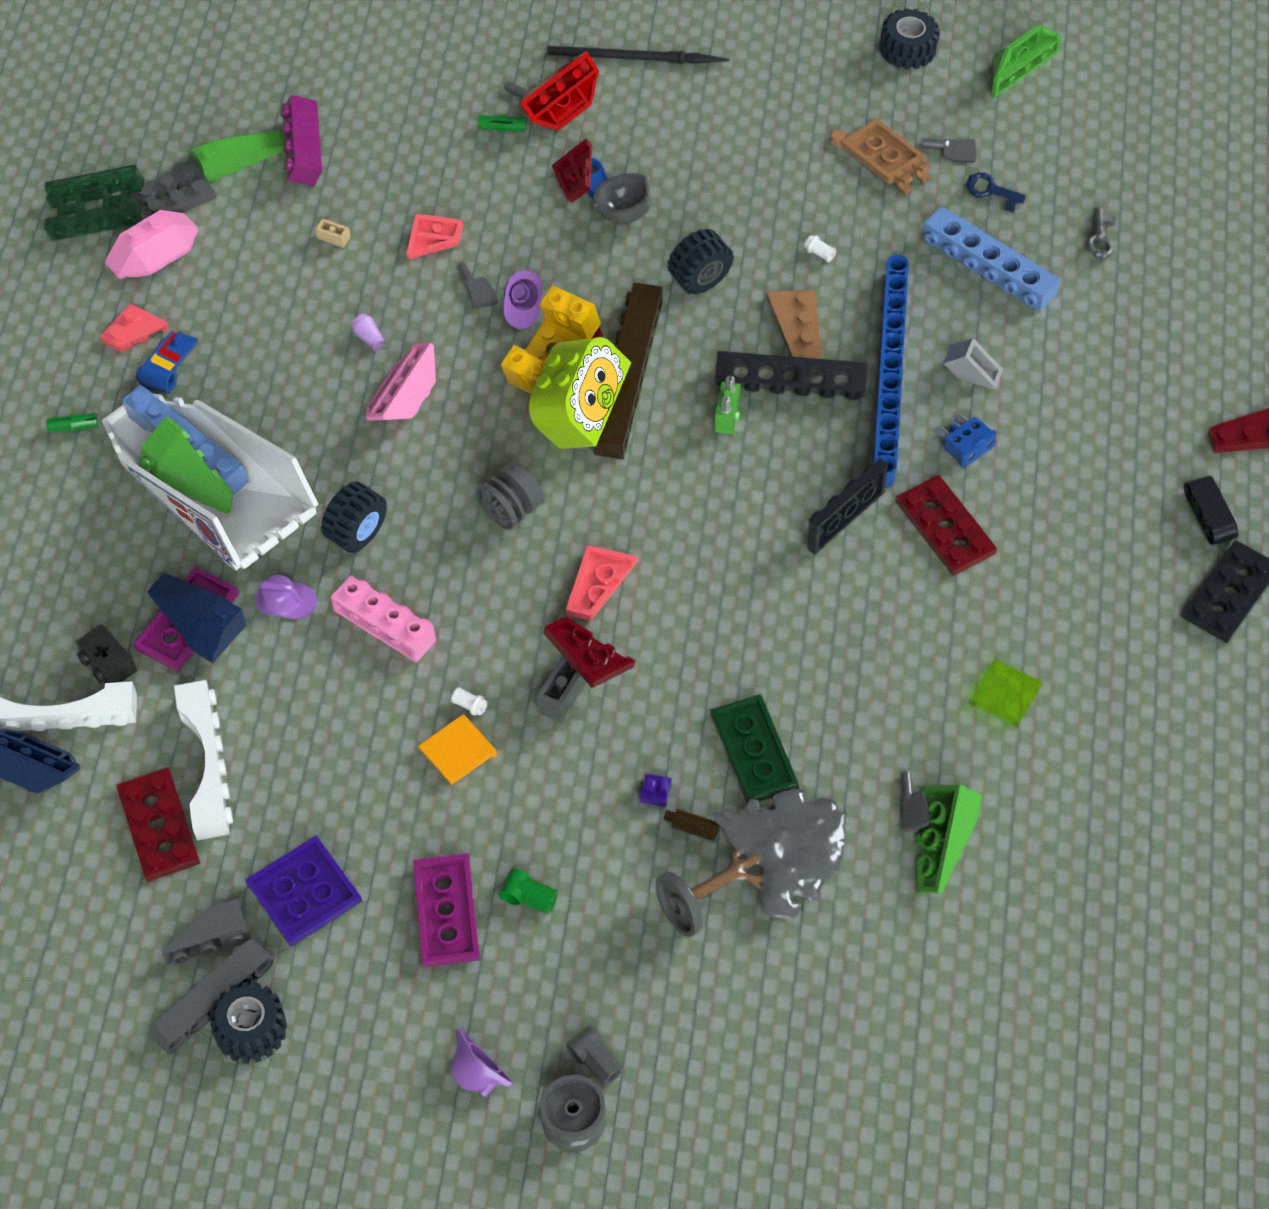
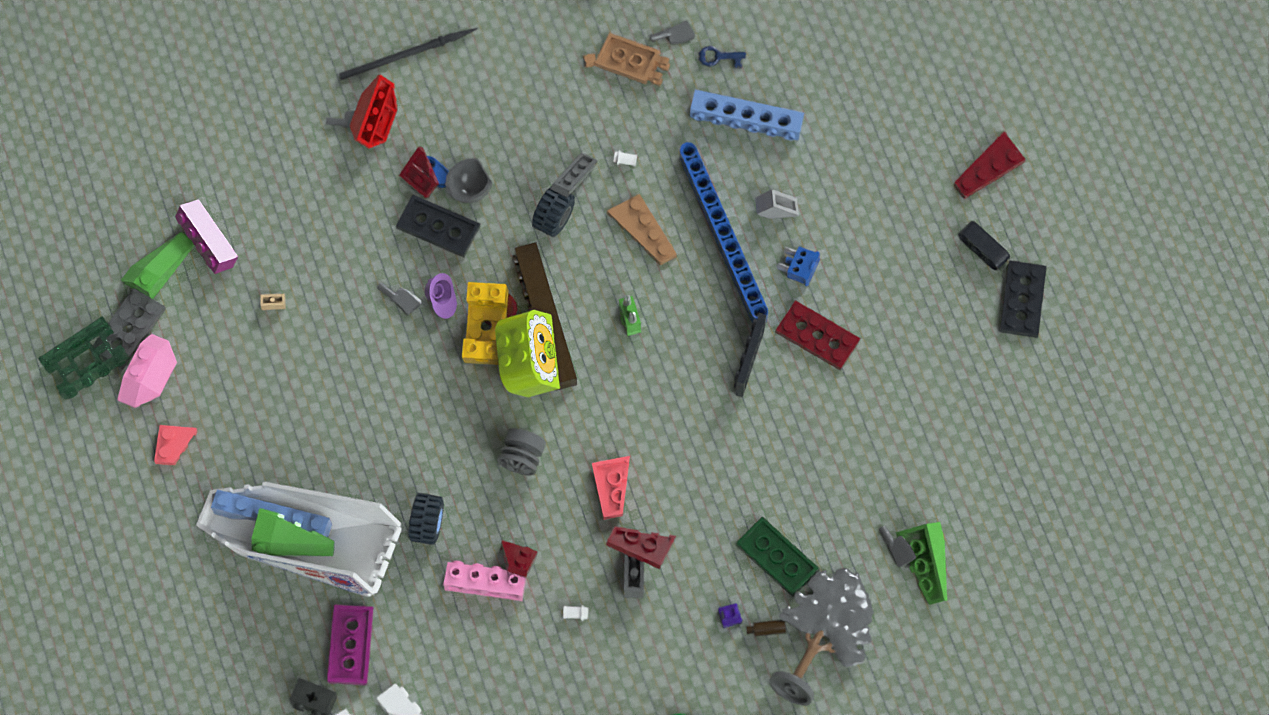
camera: 30 degrees left, 10 degrees up
green axle [46,412,98,433] -> none
blue door [136,331,198,393] -> none
dark blue wedge [147,573,246,664] -> none
medium lavender piece [255,575,317,619] -> none
lavender cone [351,314,385,350] -> none
bright pink wedge [366,342,436,421] -> none
coral wing [406,214,464,259] -> none
light orange piece [418,714,497,786] -> none
green pin [478,114,526,133] -> none
black brick [715,351,868,400] -> none
clear neon green tile [970,659,1043,728] -> none
dark grey piece [1087,207,1116,260] -> none
none -> black plate [396,195,481,258]
none -> dark red wing [500,540,538,578]
none -> dark grey tile [551,153,598,197]

